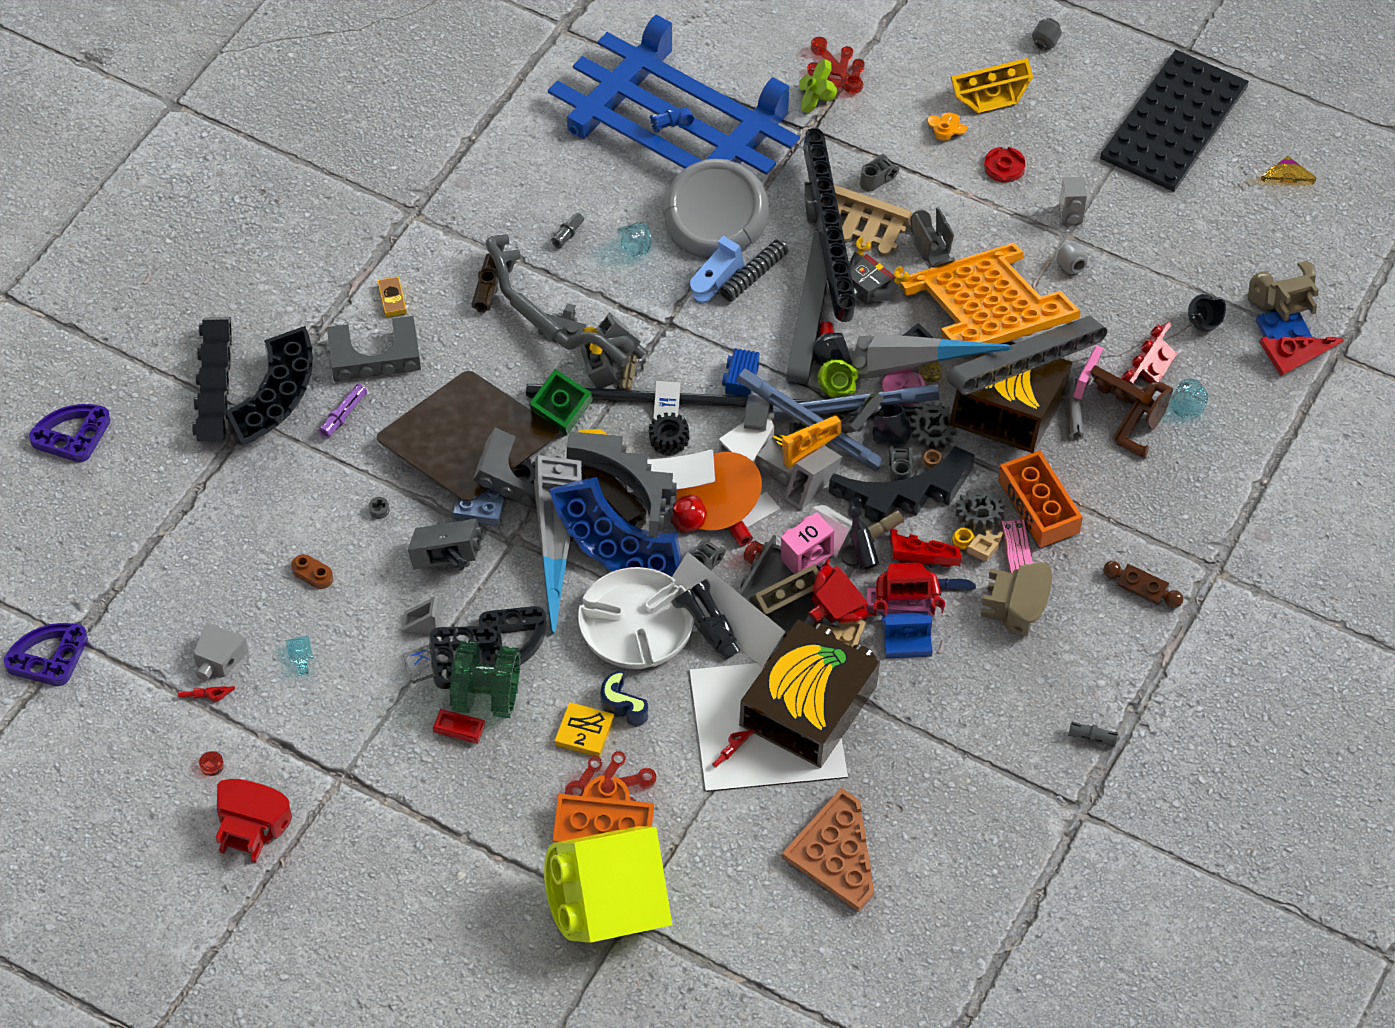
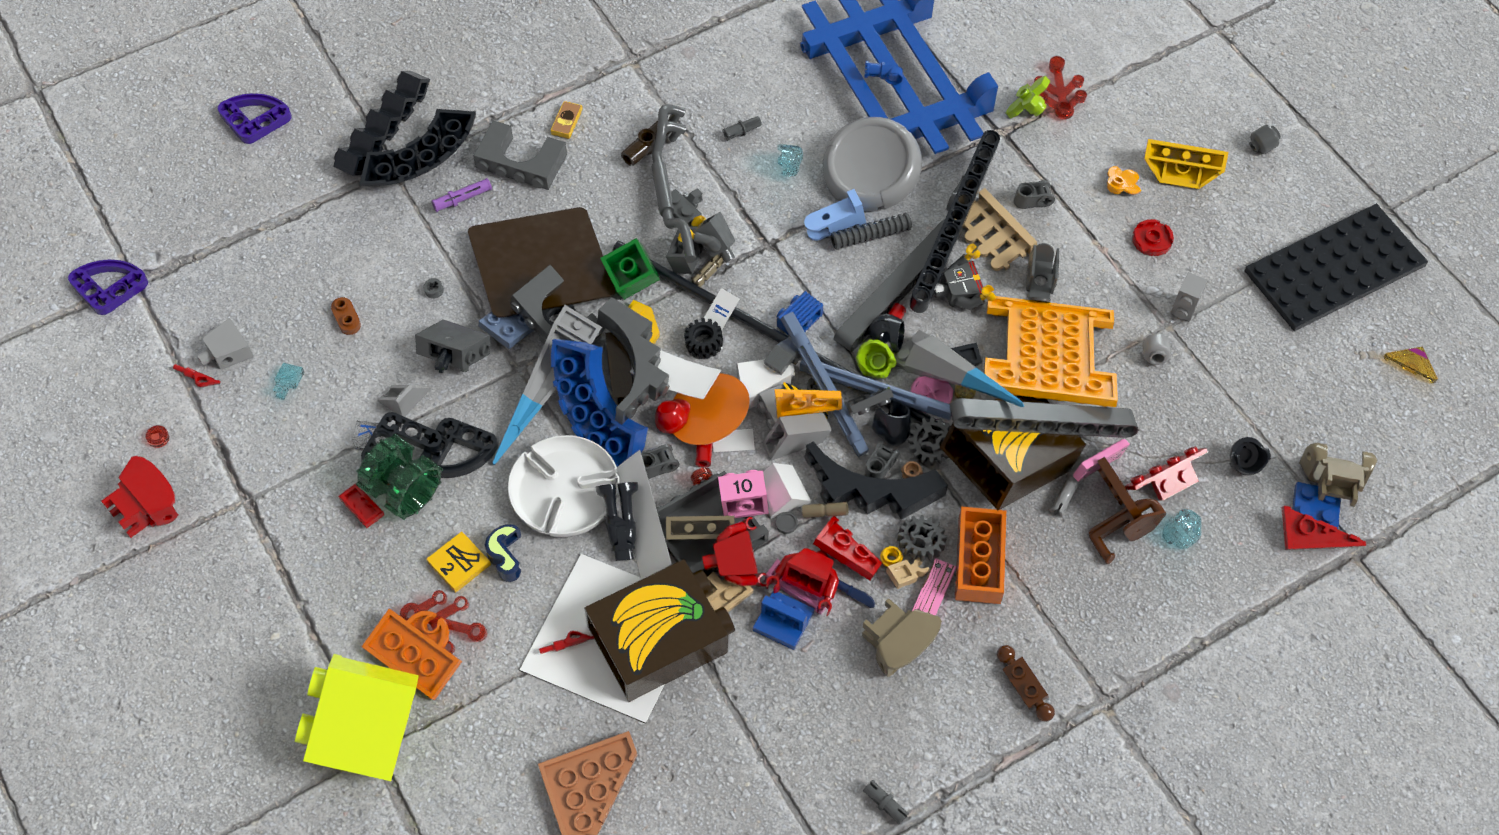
camera: 30 degrees right, 5 degrees up
black wheel [847,502,880,570] -> none

